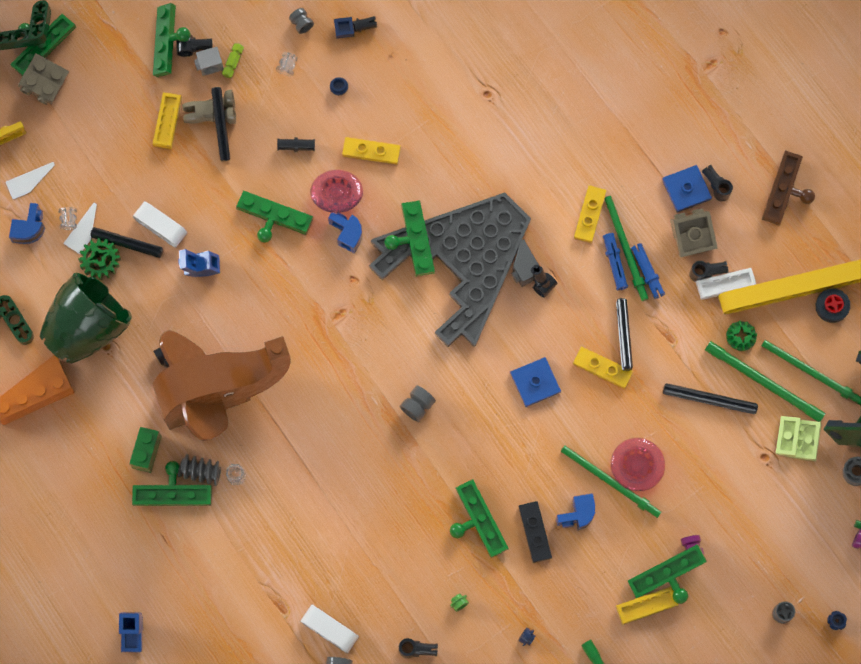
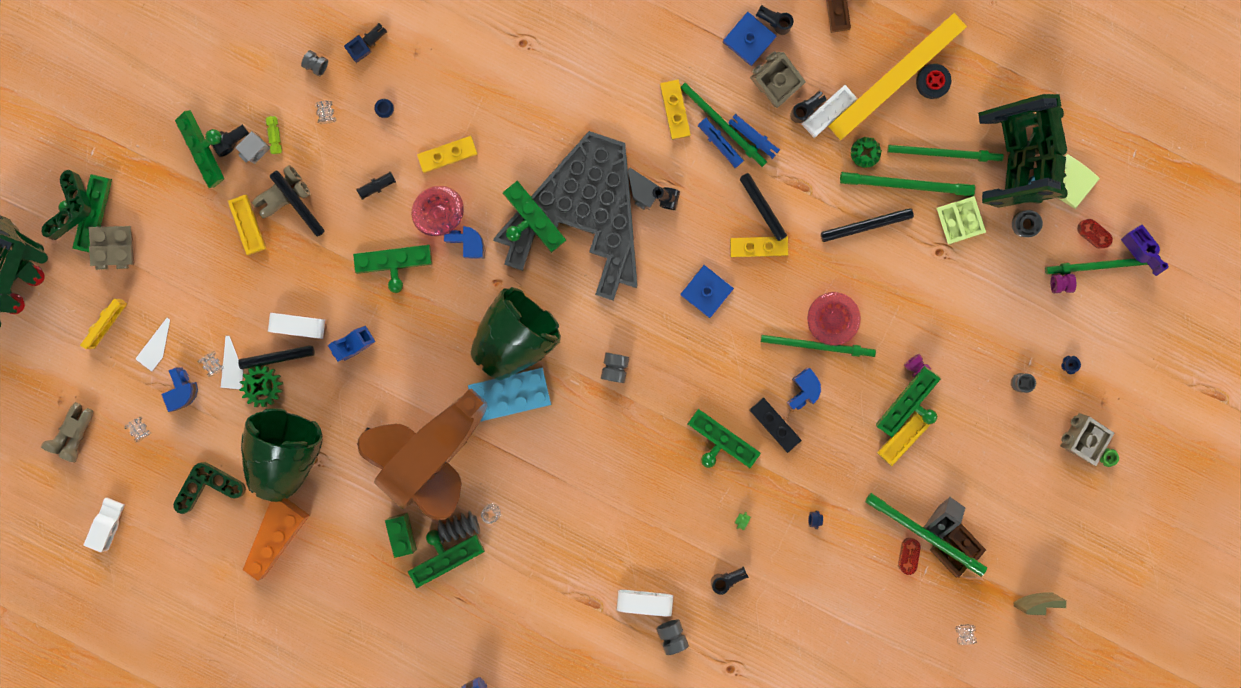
camera: 30 degrees left, 15 degrees up
none -> medium azure plate [468,368,551,422]
none -> dark green piece [471,287,561,380]

